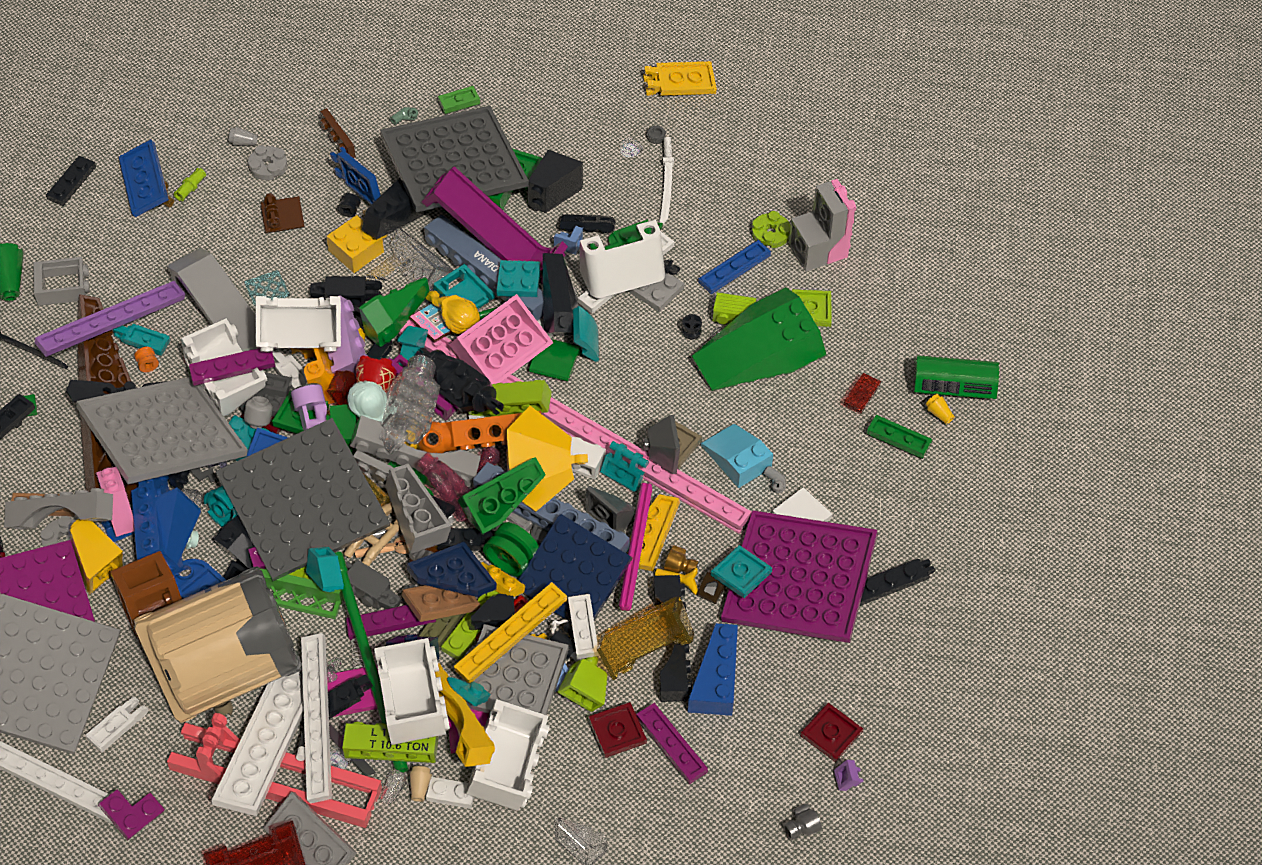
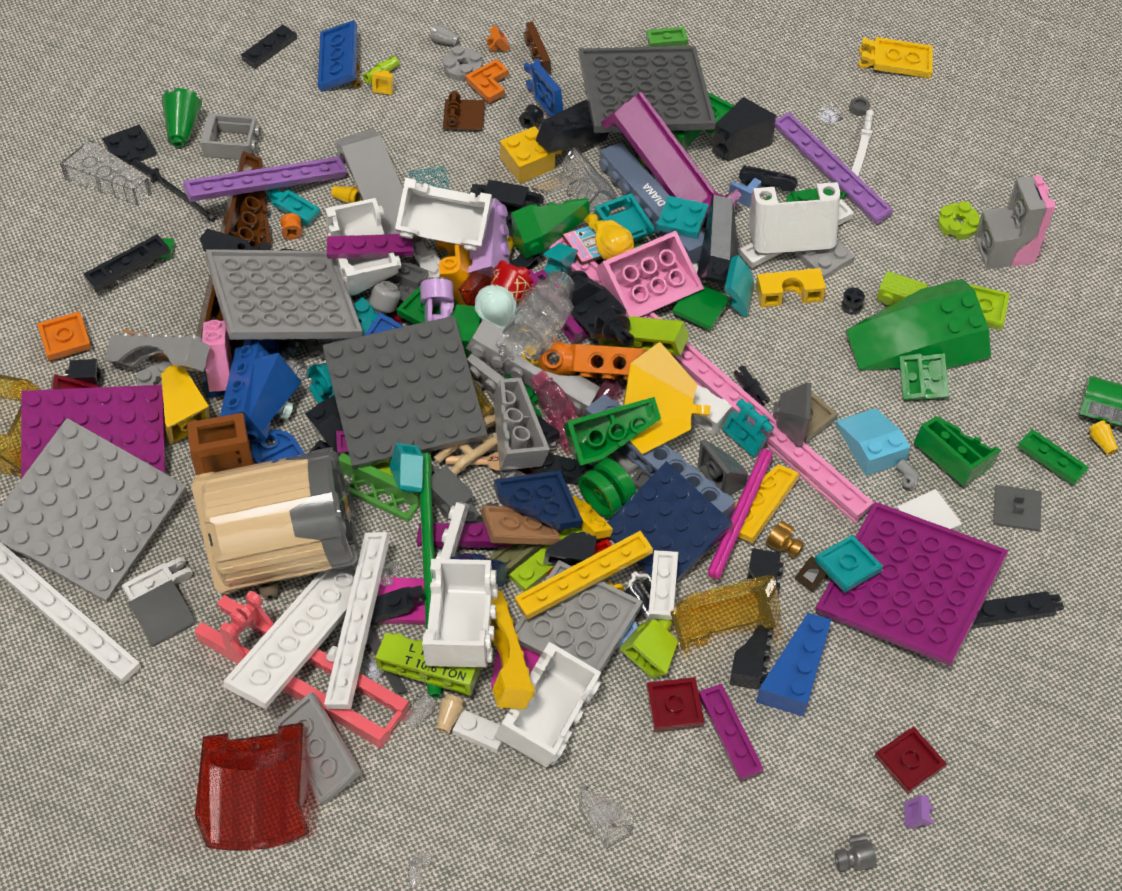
camera: 15 degrees right, 0 degrees up
magenta plate [98,789,165,841] -> none
sand green arm [390,107,418,125] -> none
teal plate [447,677,491,707] -> none
yellow piece [655,568,698,595] -> none
black plant [664,259,680,275] -> none
blue tile [698,240,771,294] -> none
clear red plate [843,373,881,414] -> none
none -> dark grey slope [128,580,196,647]
none -> yellow cone [331,185,362,204]
none -> yellow tile [372,70,393,95]
none -> white plate [436,502,470,559]
none -> orange plate [465,59,509,103]
none -> orange tile [486,25,510,52]
none -> black pin [734,365,770,406]
none -> yellow arch [755,268,826,308]
none -> medium lavender tile [775,112,893,225]
none -> slope [899,353,950,400]
none -> green wedge [914,416,1001,487]
none -> dark grey piece [993,485,1042,532]

